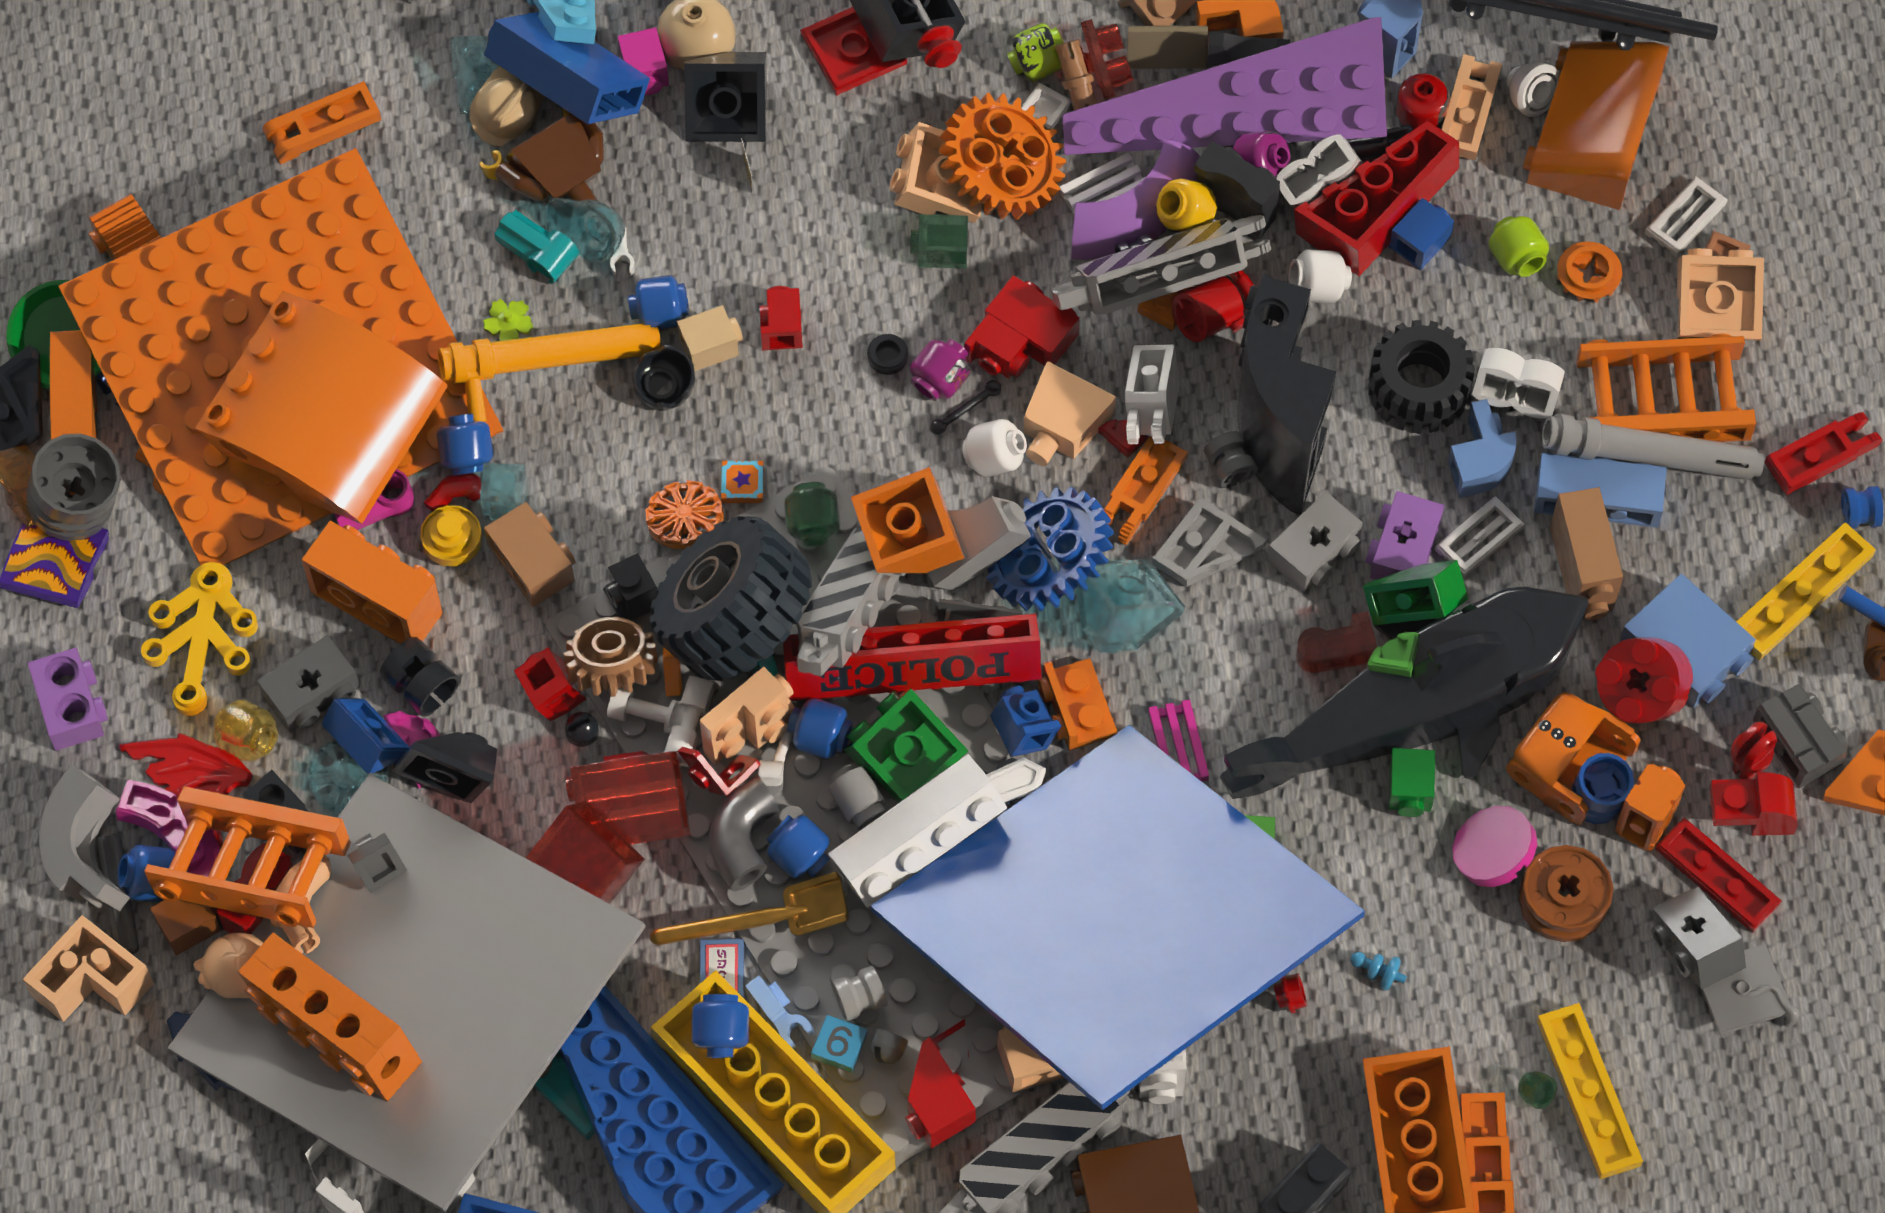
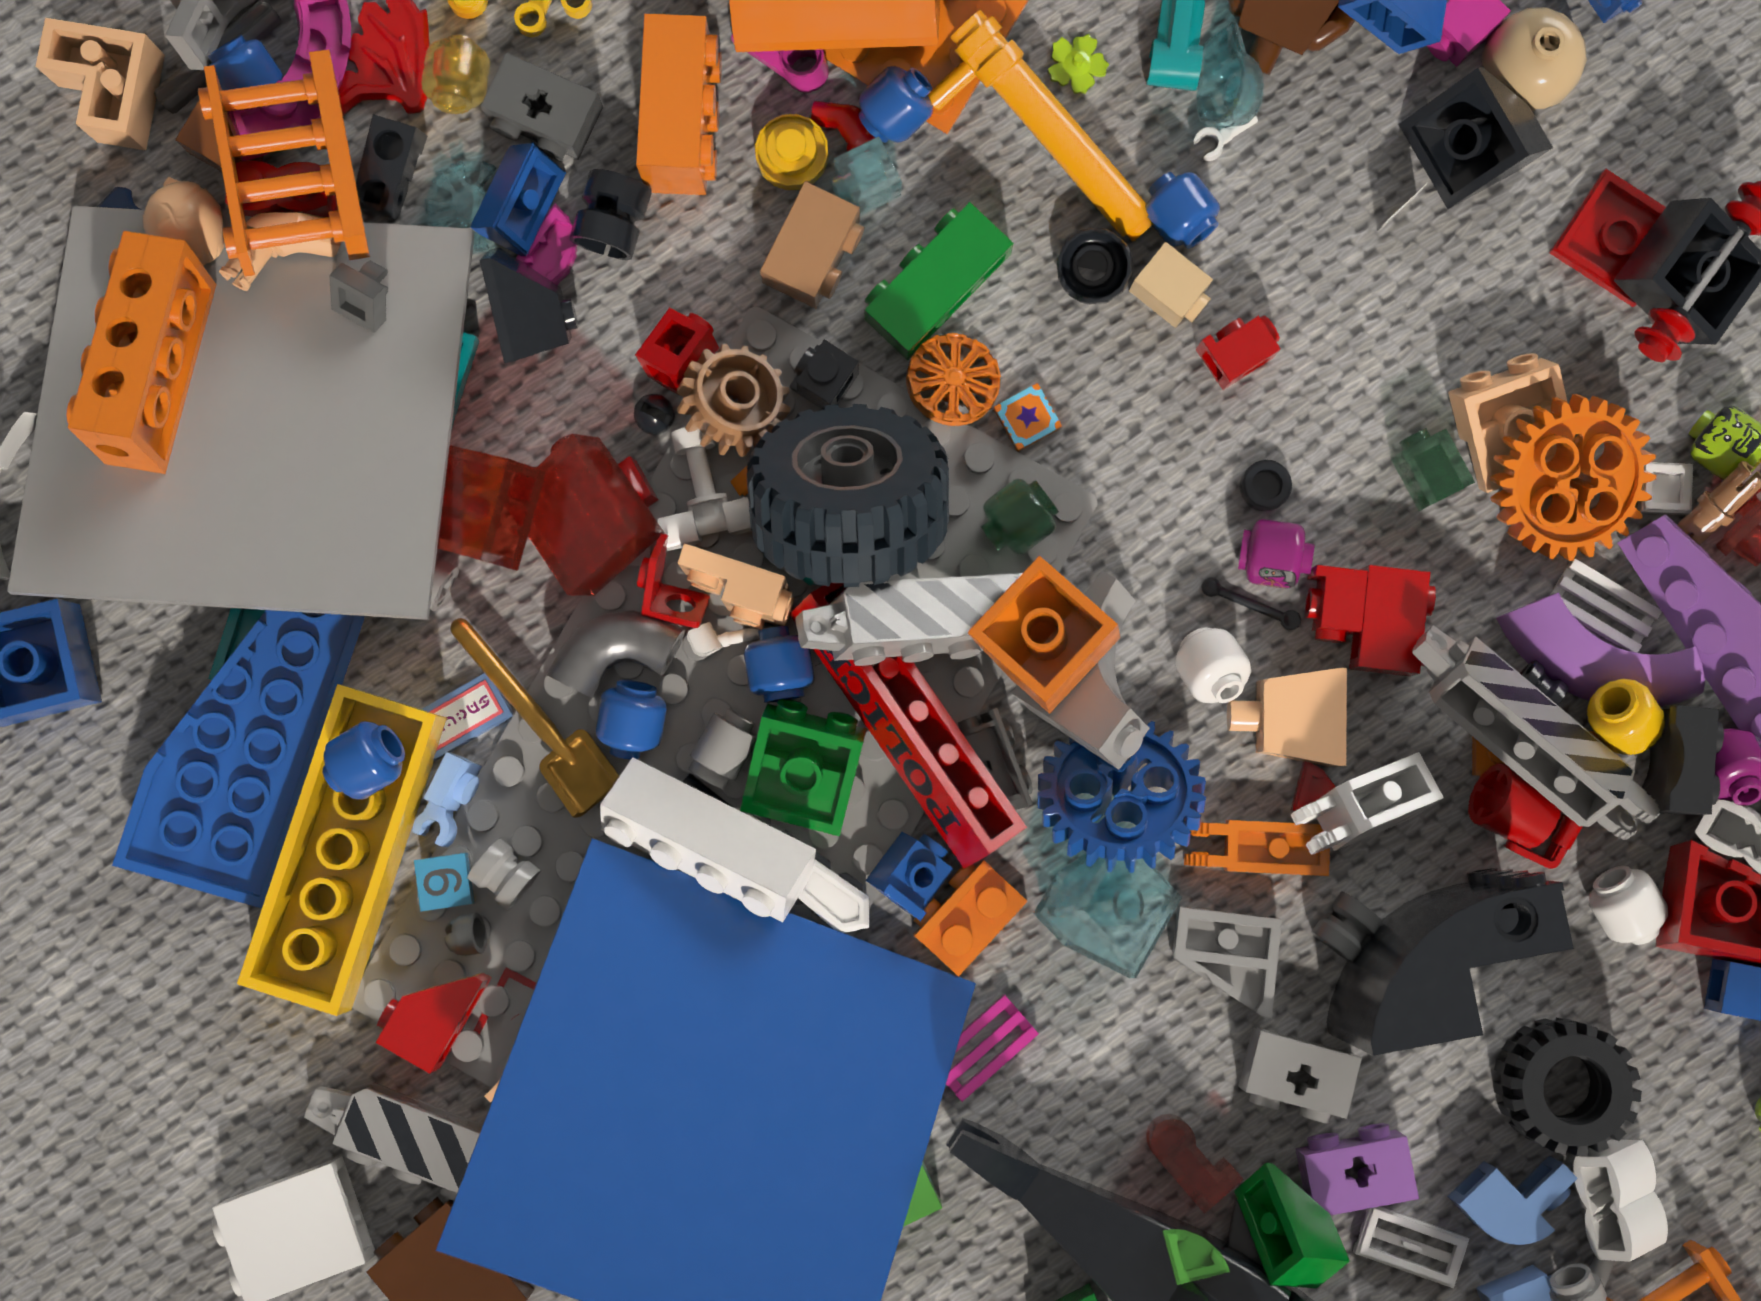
camera: 60 degrees right, 20 degrees up
none -> green brick [864,202,1014,361]

